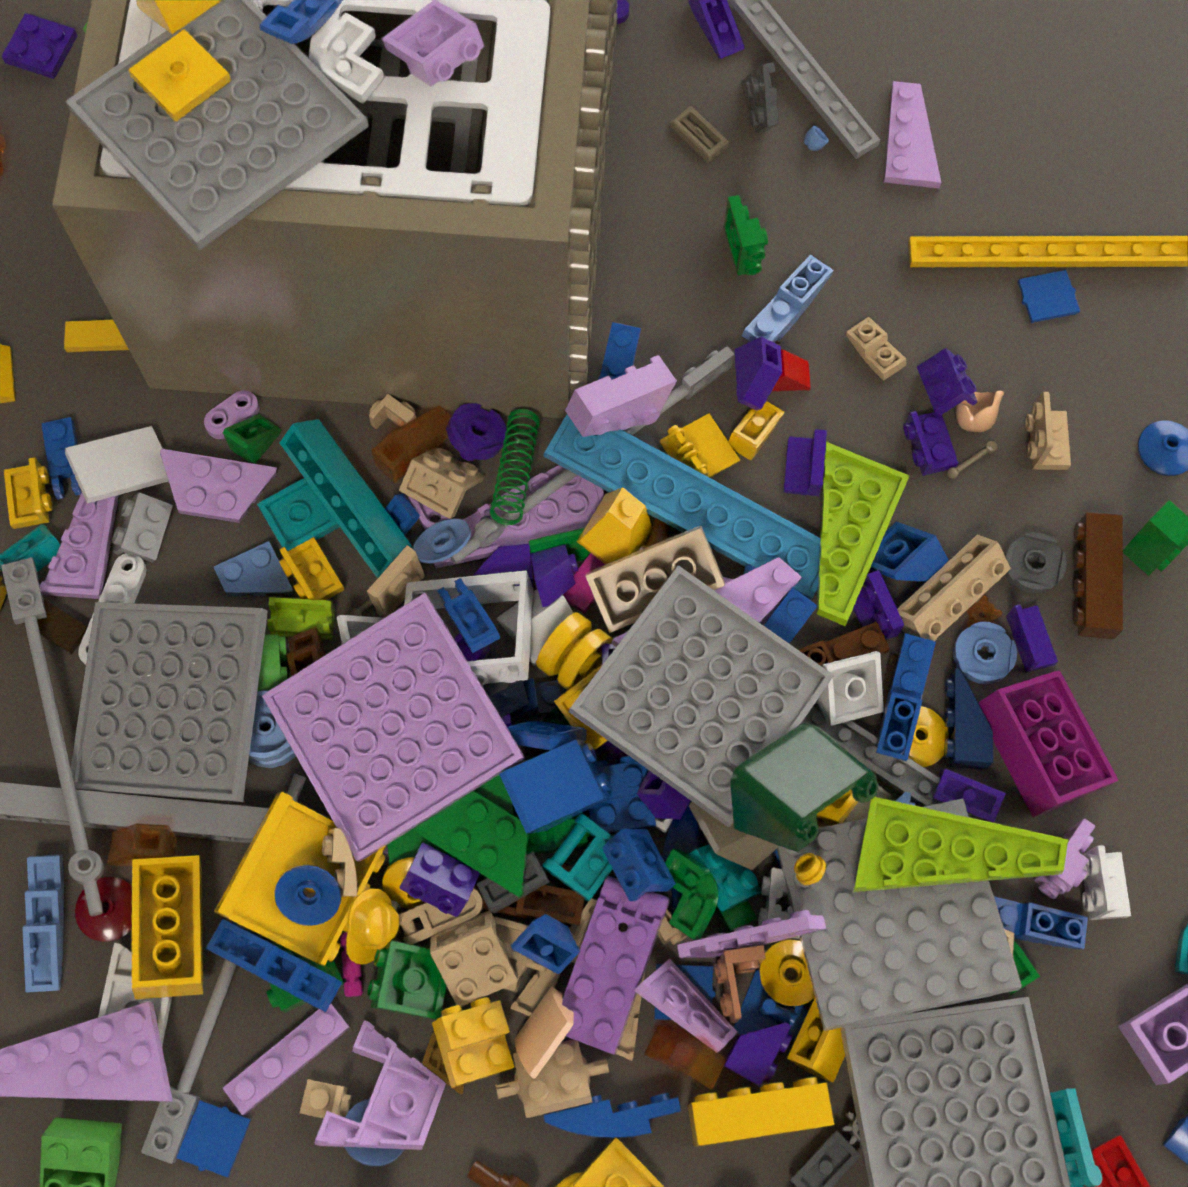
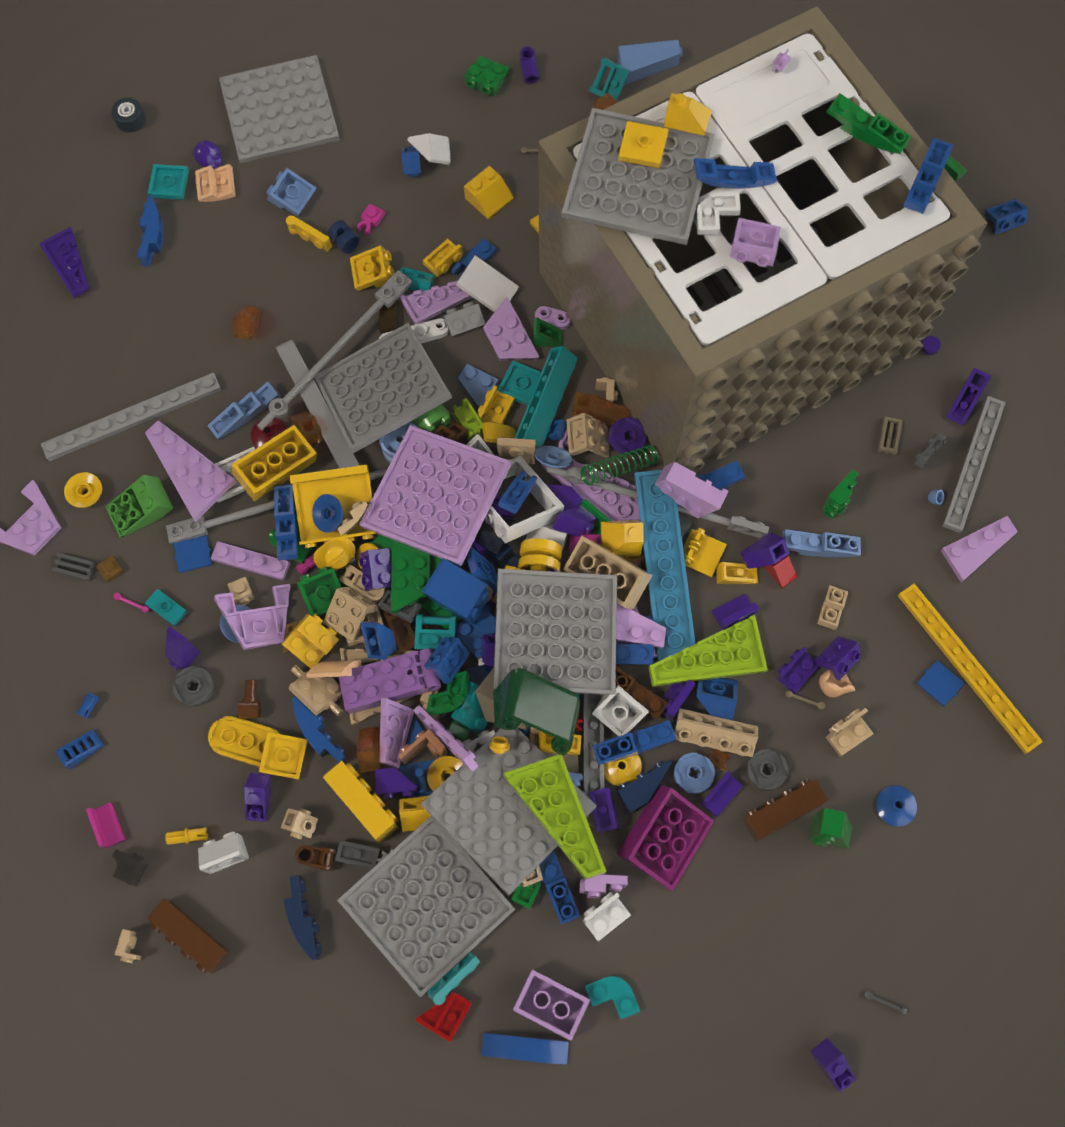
camera: 60 degrees right, 0 degrees up
none -> yellow slope [482,422,517,443]

